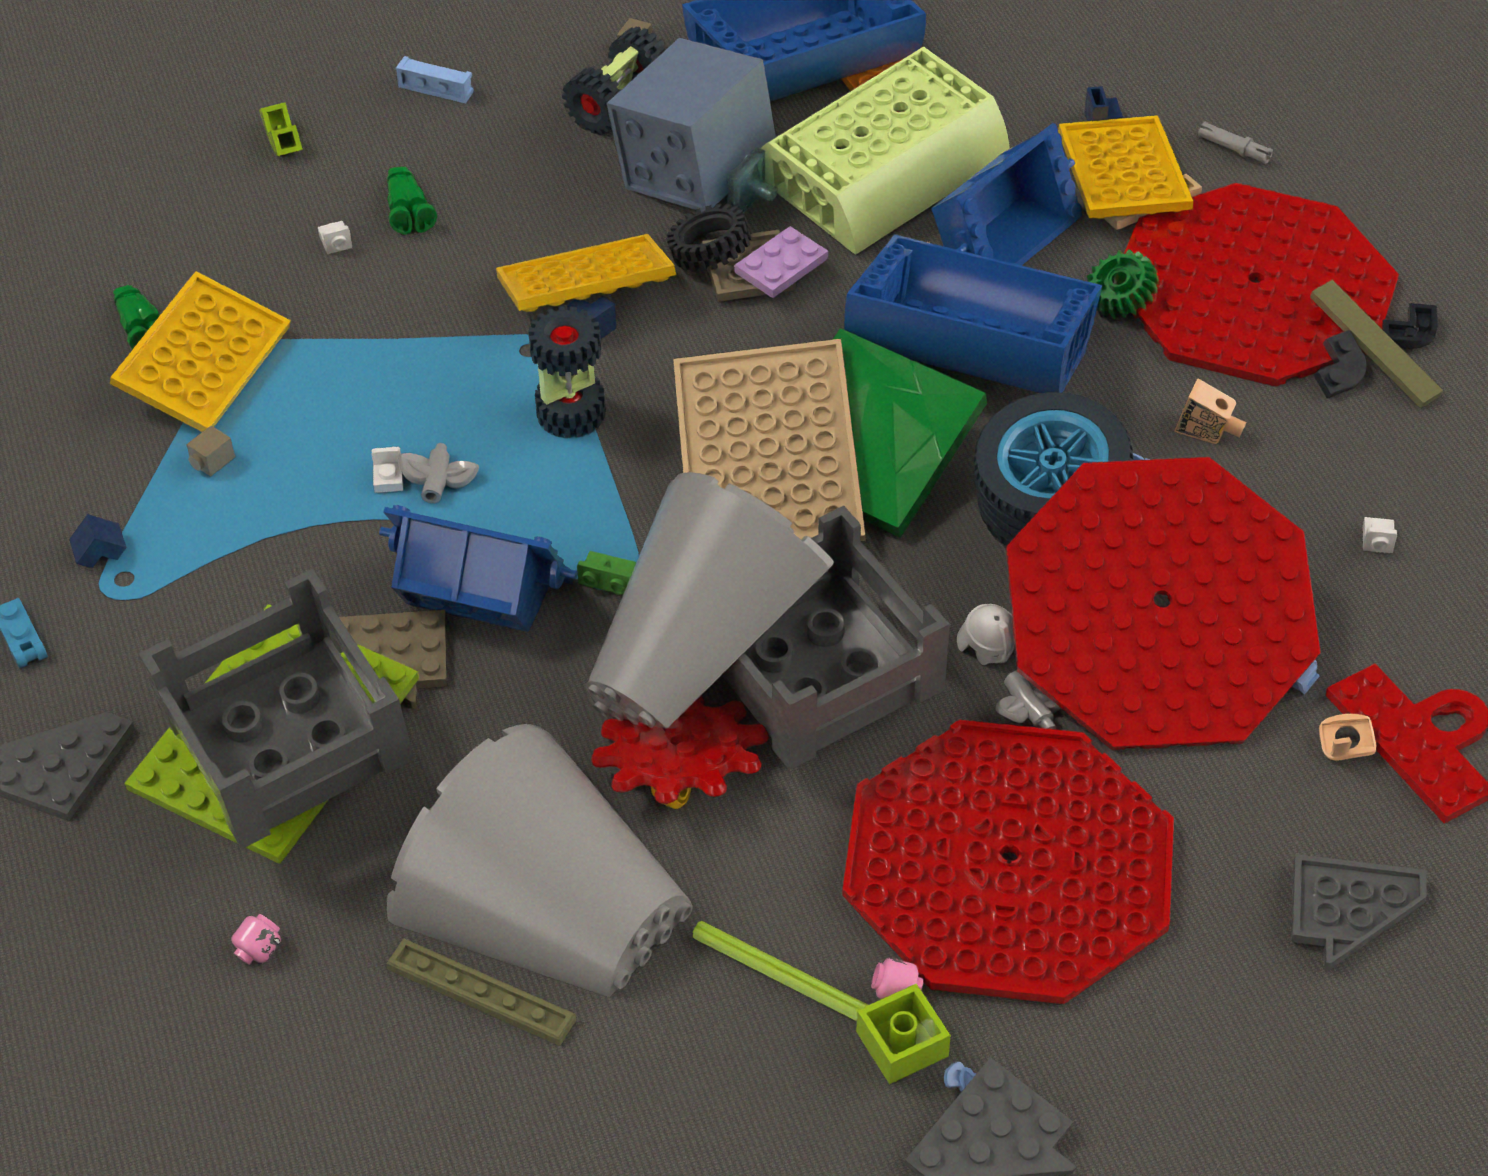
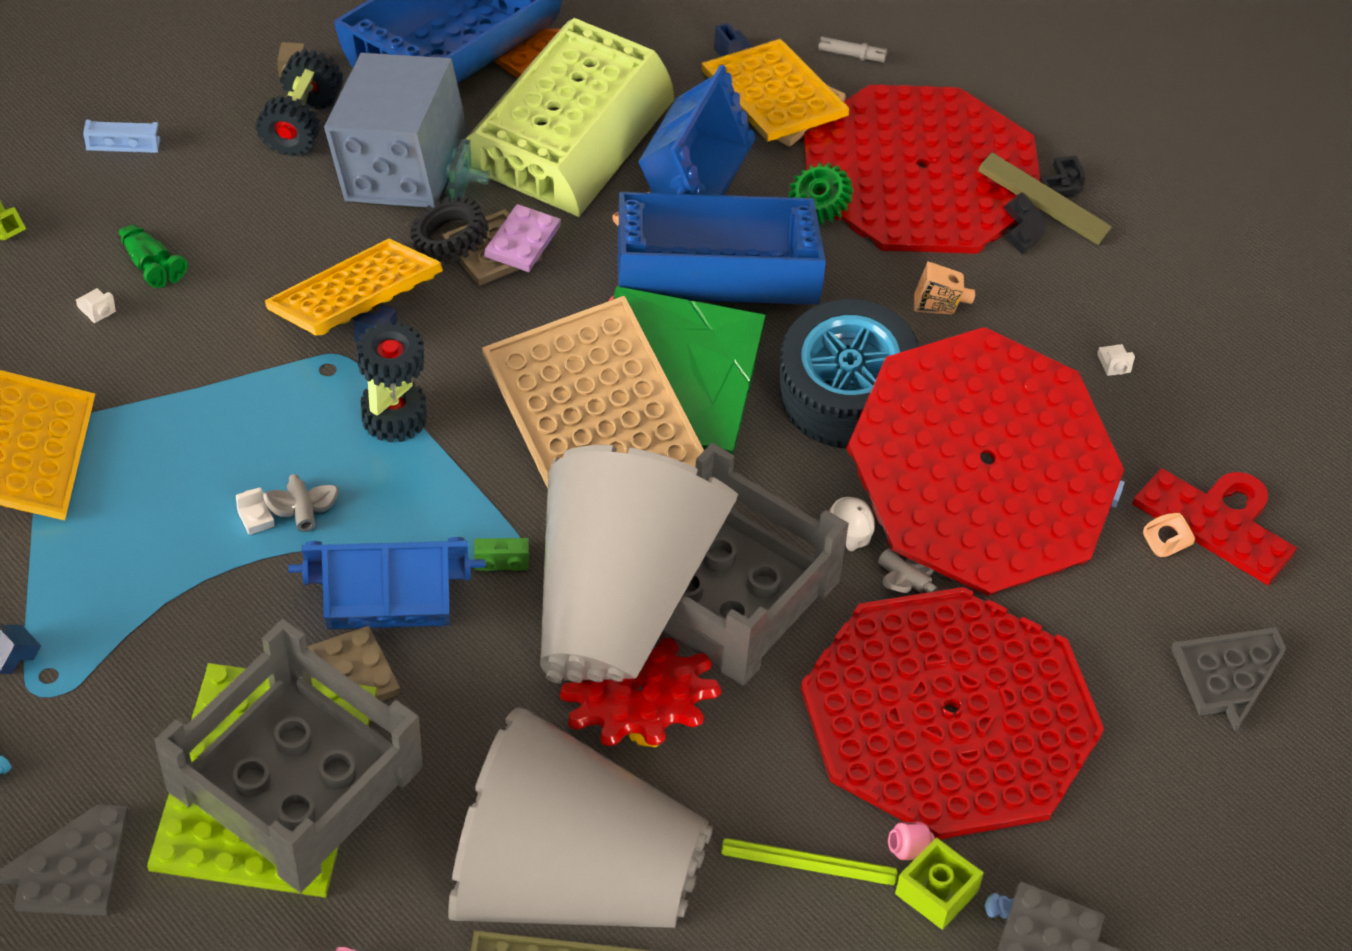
camera: 25 degrees left, 0 degrees up
dark tan brick [186,425,235,477] -> none

